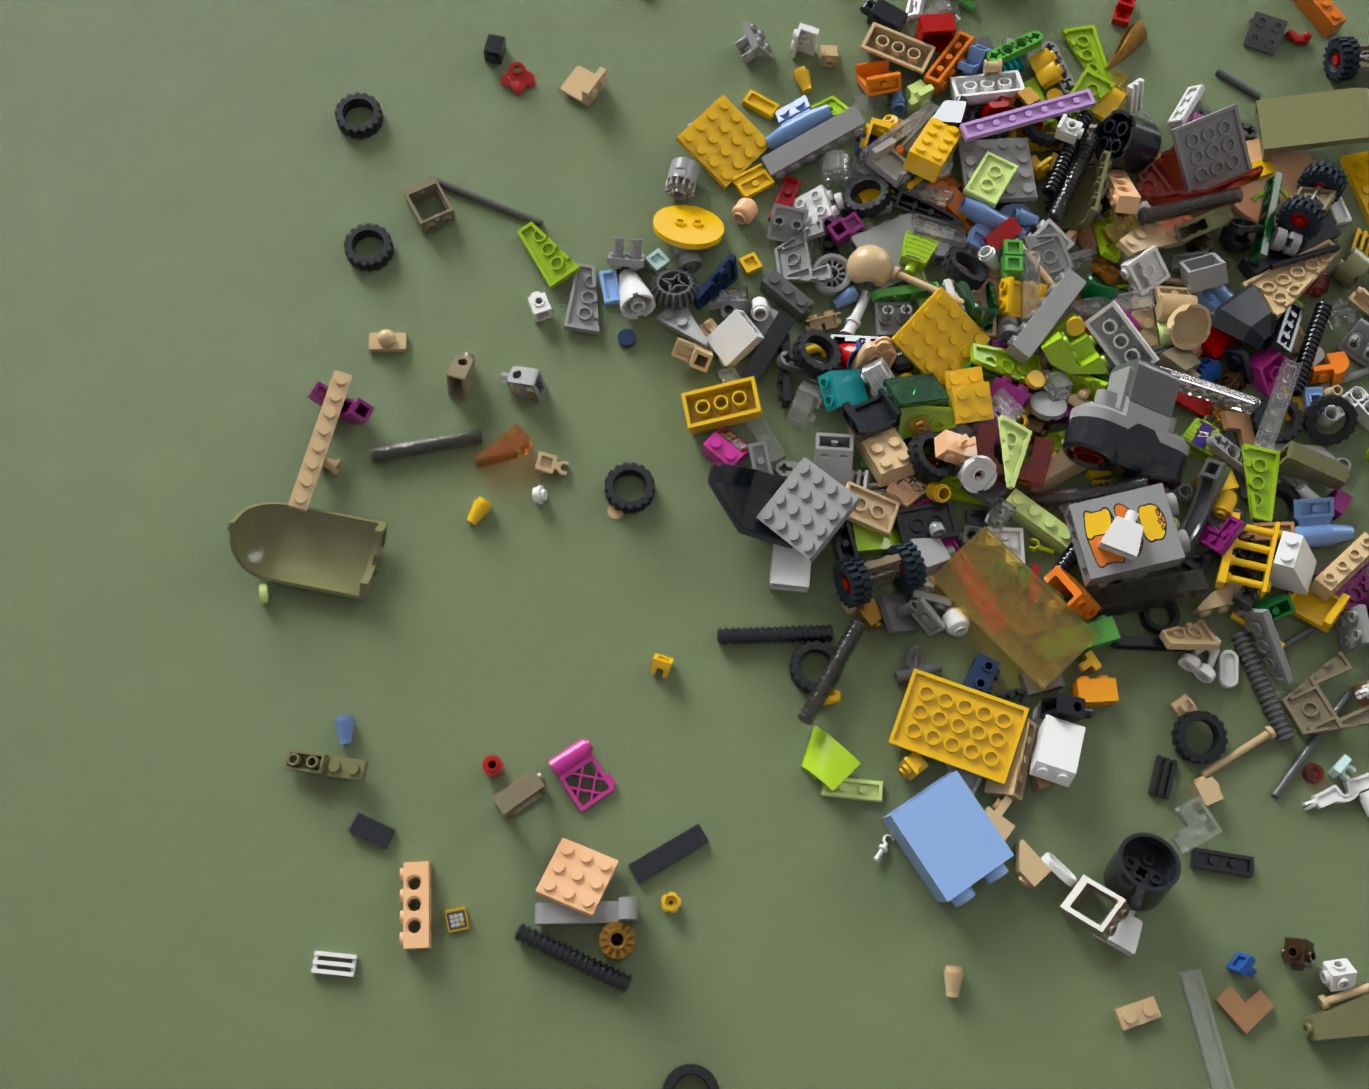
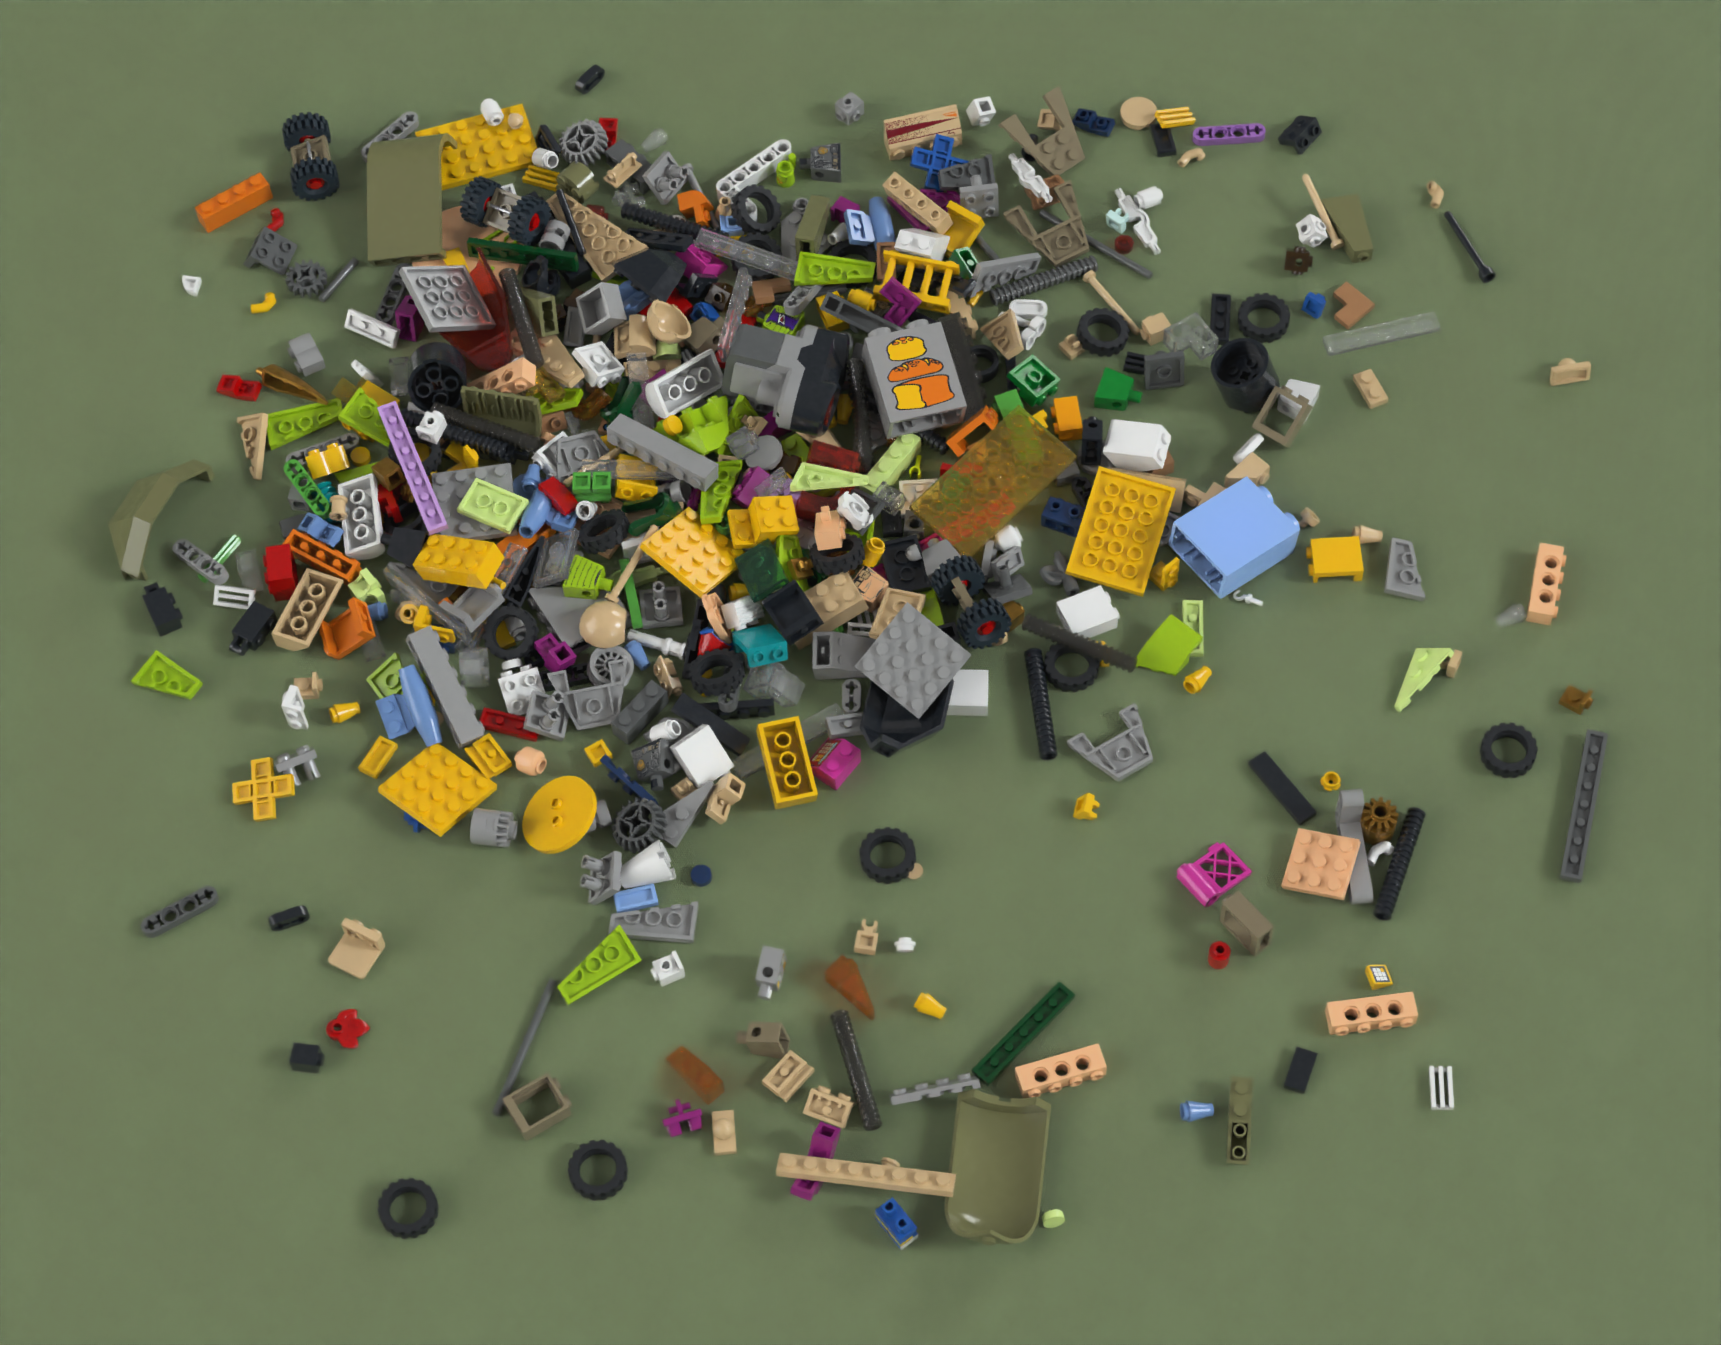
camera: 85 degrees left, 10 degrees down
light aqua tile [645,248,670,273] -> none
yellow tile [1025,370,1045,390] -> none
white torso [1098,510,1144,561] -> none
none -> yellow plate [232,757,295,822]
none -> tan wing [237,412,268,481]
none -> yellow arm [251,292,277,314]
none -> black beam [268,905,310,932]
none -> dark grey gear [285,259,328,298]
none -> light grey brick [287,332,326,377]
none -> magenta hips [662,1098,702,1137]
none -> clear orange slope [666,1045,725,1105]
none -> tan plate [762,1050,815,1103]
none -> tan bracket [803,1085,856,1128]
none -> blue hips [875,1197,918,1250]
none -> light grey wing [889,1072,981,1105]
none -> dark green plate [972,981,1075,1087]
none -> green plate [1006,354,1061,407]
none -> light nougat brick [1015,1043,1107,1098]
none -> white brick [1056,585,1120,641]
none -> light grey wing [1067,703,1153,782]
none -> green torso [1094,367,1143,411]
none -> dark grey tile [1144,350,1185,390]
none -> yellow cone [1183,666,1212,694]
none -> black tyre [1237,293,1290,343]
none -> tan tile [1299,507,1320,528]
none -> yellow panel [1306,536,1364,583]
none -> white arm [1367,841,1394,866]
none -> light grey wing [1384,537,1426,601]
none -> yellowish green wing [1394,648,1454,712]
none -> tan tile [1439,649,1463,678]

